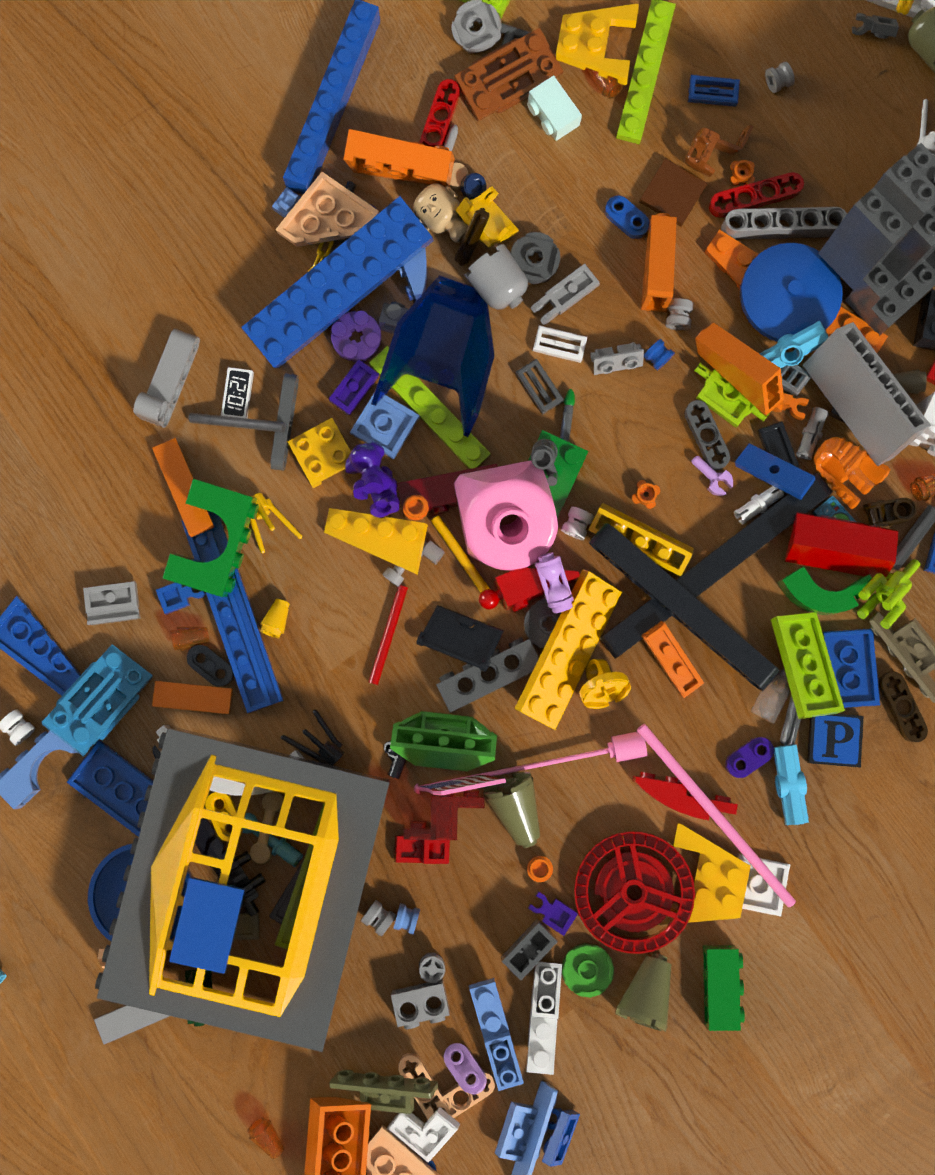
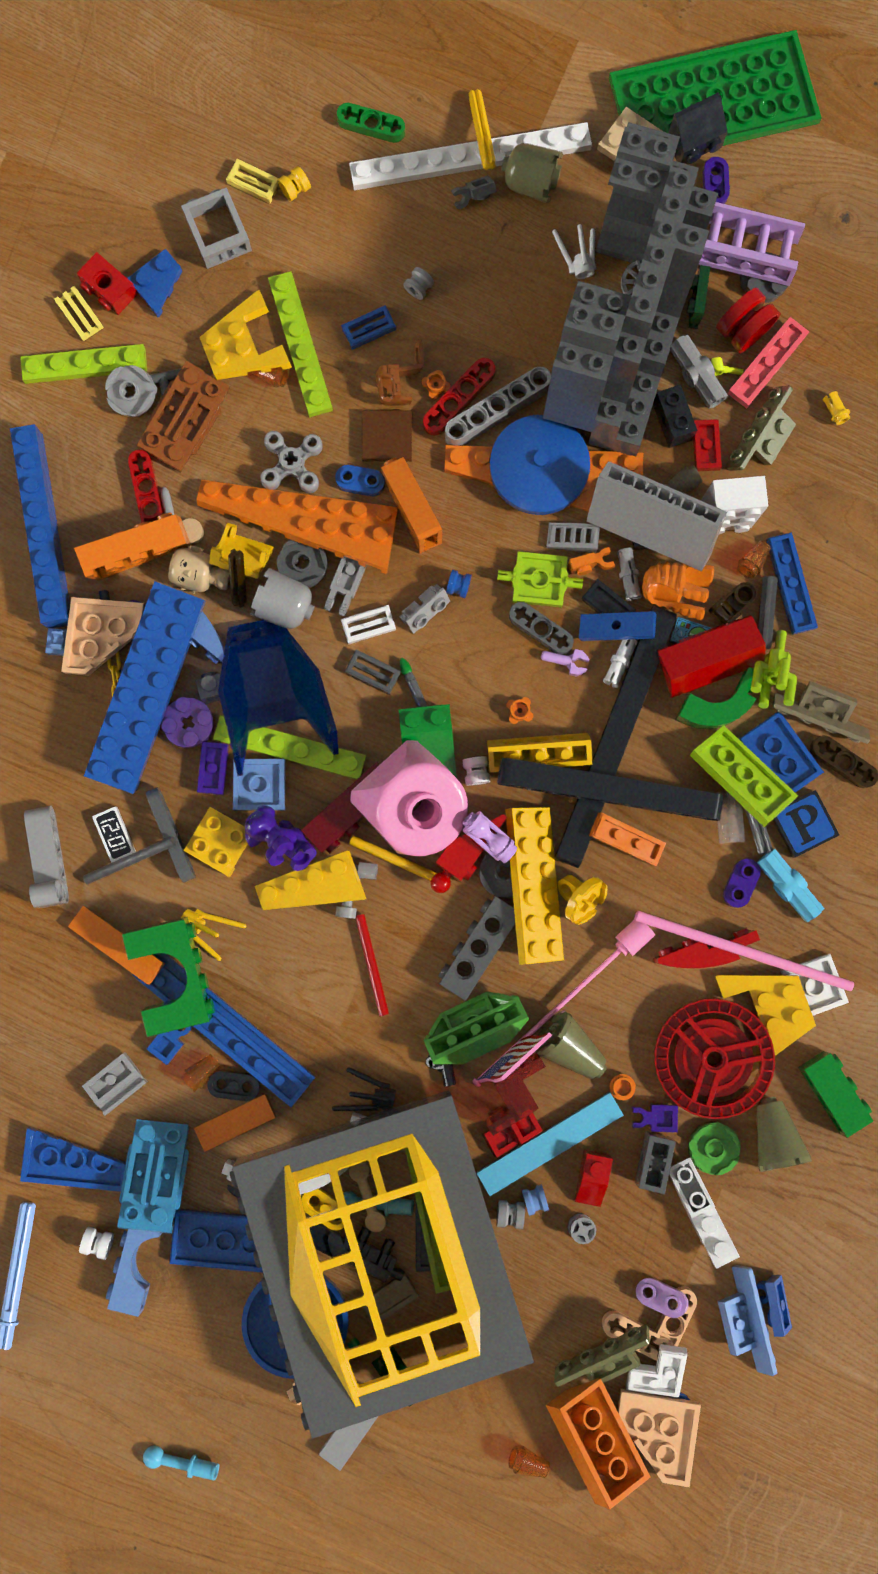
camera: 30 degrees left, 0 degrees up
blue tile [169,877,245,974] -> none
yellow cone [260,598,290,638] -> none
light grey brick [391,979,450,1029] -> none
orange plate [403,495,429,521] -> none
black door [416,605,503,672] -> none
dark blue tile [460,173,486,199] -> none
medium blue slope [469,978,524,1091] -> none
light aqua brick [527,75,582,141] -> none
dark grey piece [531,439,558,486] -> none
light grey wheel [666,298,693,330] -> none
orange slope [695,322,784,415] -> none
medium azure piece [760,321,829,368] -> none
none -> orange wing [196,480,398,574]
none -> light grey gear [260,431,323,494]
none -> medium azure tile [476,1092,624,1196]
none -> red slope [574,1149,613,1207]

